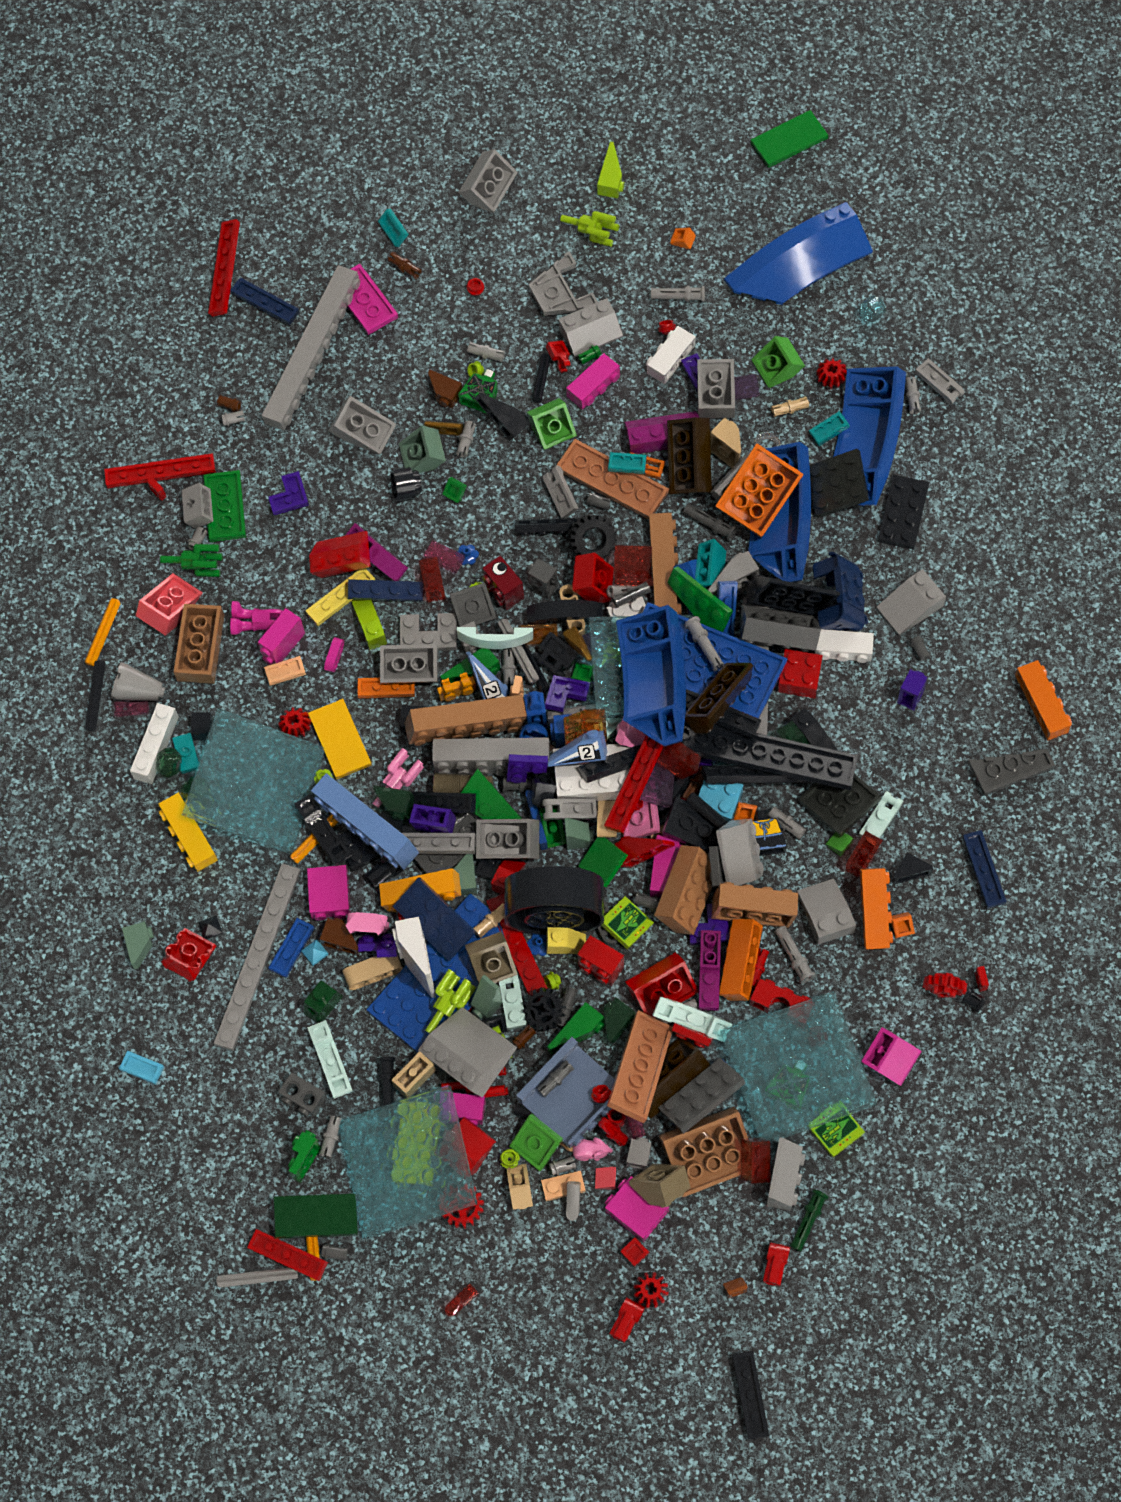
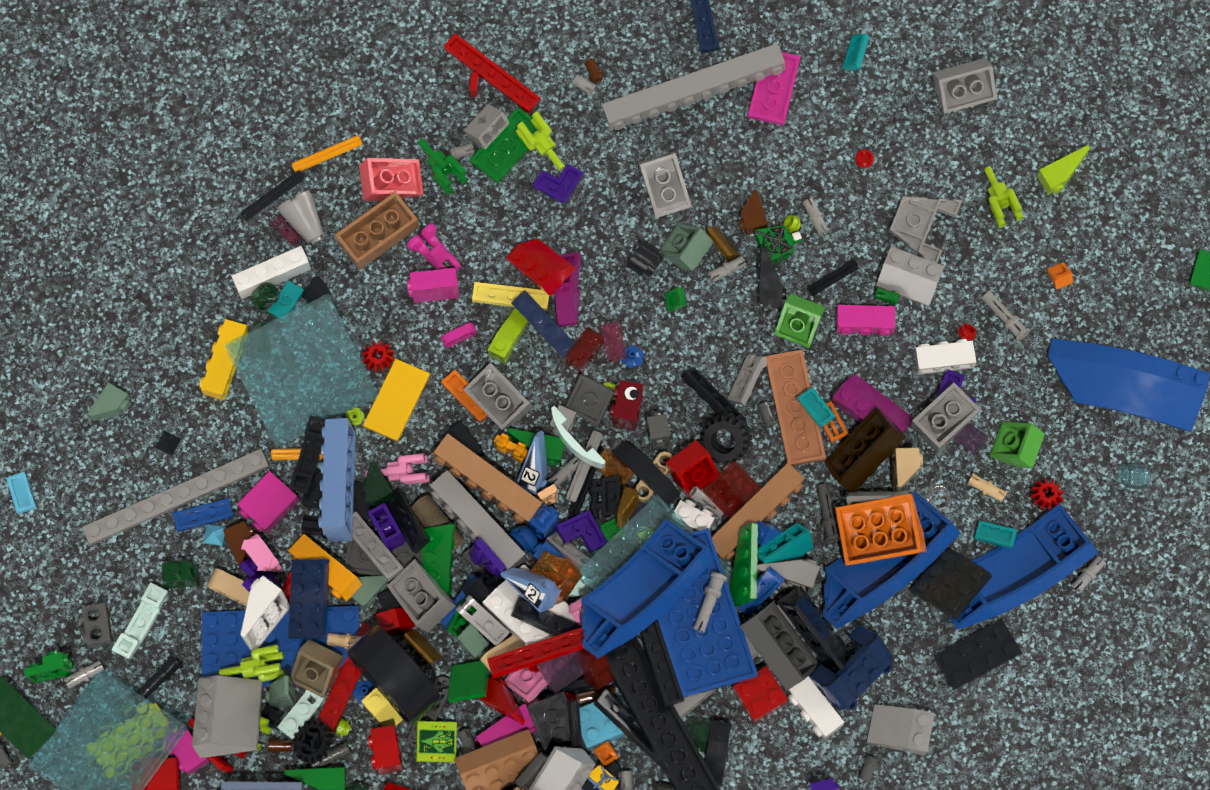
camera: 45 degrees right, 5 degrees up
red slope [161,928,216,982] -> none
light nougat plate [264,656,306,686] -> none
reddish brown pin [388,252,422,279] -> none
tan brick [392,1051,436,1099] -> none
light grey plate [400,613,457,651] -> none
red plate [545,340,571,372] -> none
dark grey pin [612,581,651,608] -> none
dark brown slope [685,663,753,734] -> none
light grey plate [915,358,965,405] -> none
none -> lime plant [516,111,565,171]

